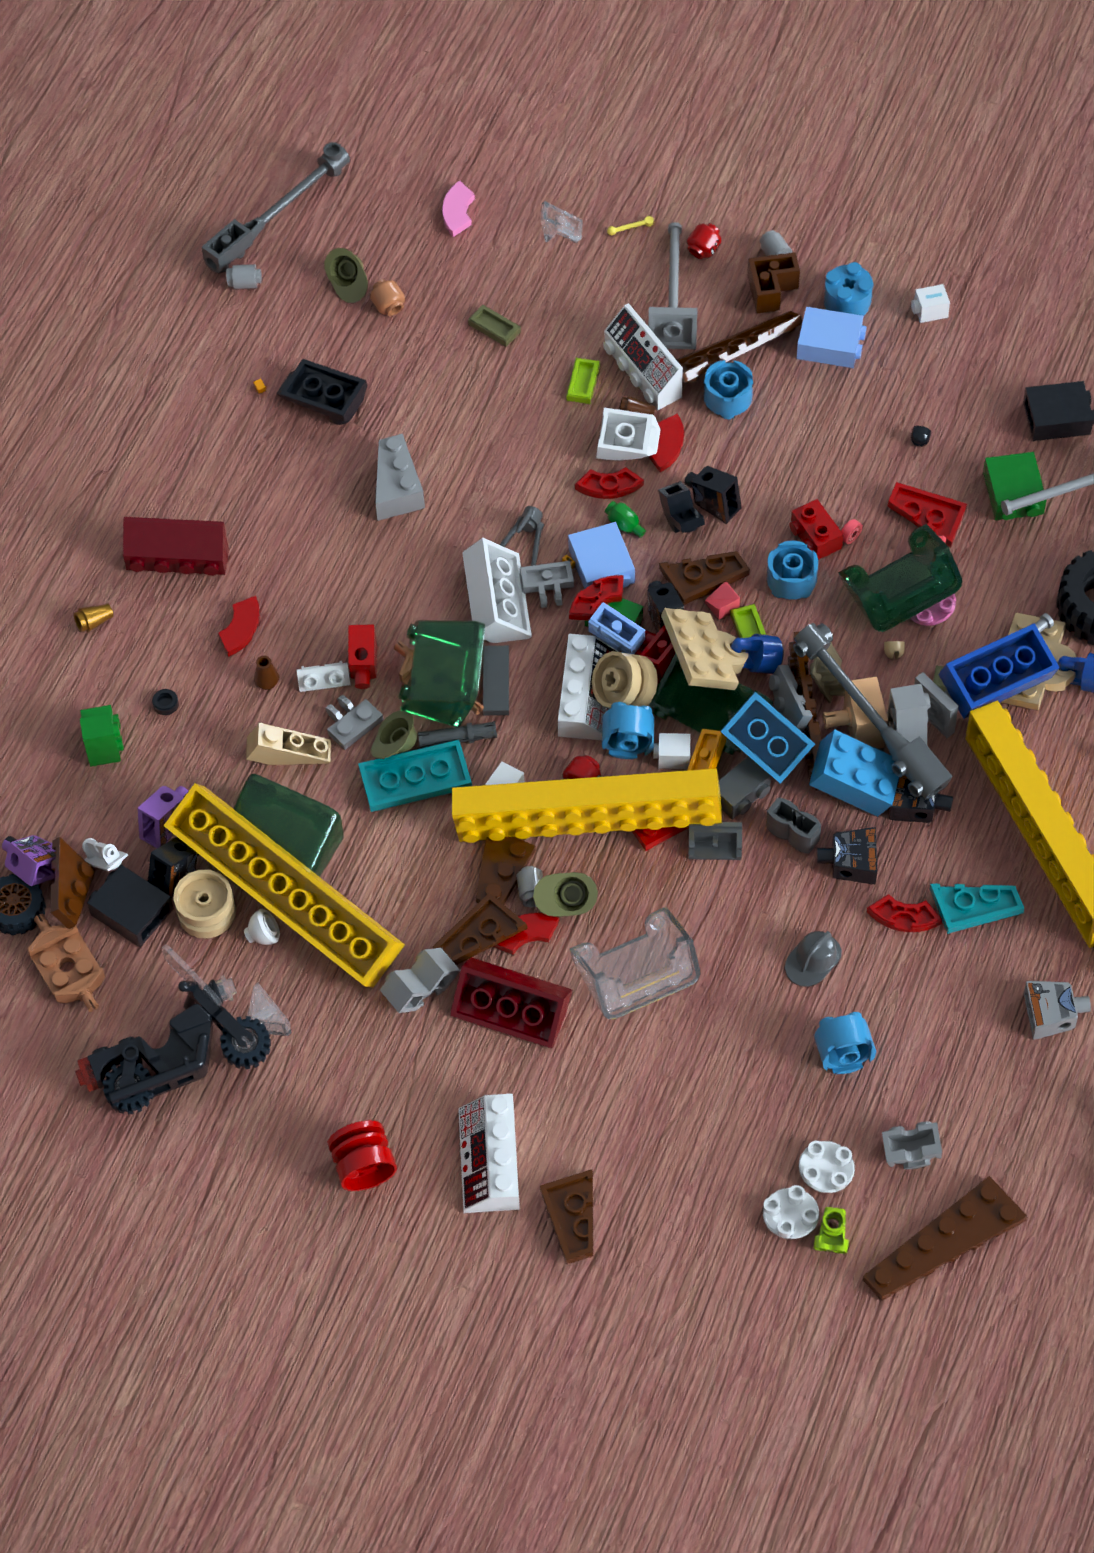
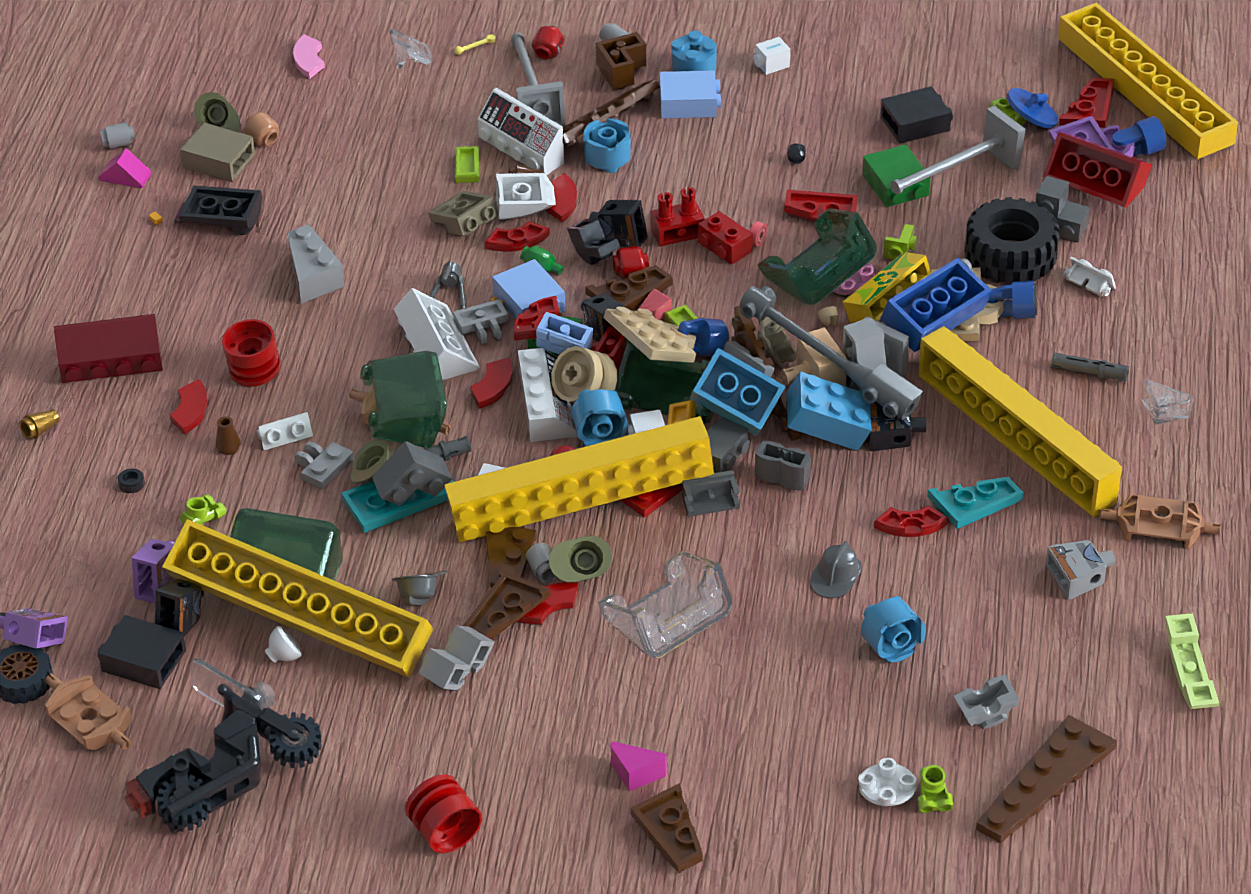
camera: 15 degrees left, 15 degrees down
reddish brown wing [50,837,95,929] -> none
green brick [80,705,124,767] -> none
white hinge [82,838,129,871] -> none
tan wheel [173,870,236,938] -> none
dark grey bar [201,142,350,273] -> none
tan slope [246,723,331,765] -> none
clear slope [248,983,292,1036] -> none
red torso [348,624,377,689] -> none
dark red slope [450,957,573,1049] -> none
white slope [459,1093,520,1213] -> none
olive tile [468,304,521,347] -> none
dark grey tile [483,645,509,716] -> none
dark azure brick [767,541,818,599] -> none
white dish [799,1141,855,1193] -> none
torso [817,827,877,884] -> none
none -> dark pink slope [99,148,151,188]
none -> dark tan brick [180,123,255,182]
none -> lime plate [180,494,226,526]
none -> red wheel [222,319,281,387]
none -> dark grey brick [372,441,452,506]
none -> dark grey piece [392,571,448,605]
none -> dark tan plate [428,191,498,236]
none -> red tile [470,357,513,409]
none -> dark pink slope [610,741,667,791]
none -> red head [612,246,649,279]
none -> red brick [650,187,705,247]
none -> yellow brick [843,252,931,323]
none -> lime bracket [883,224,918,260]

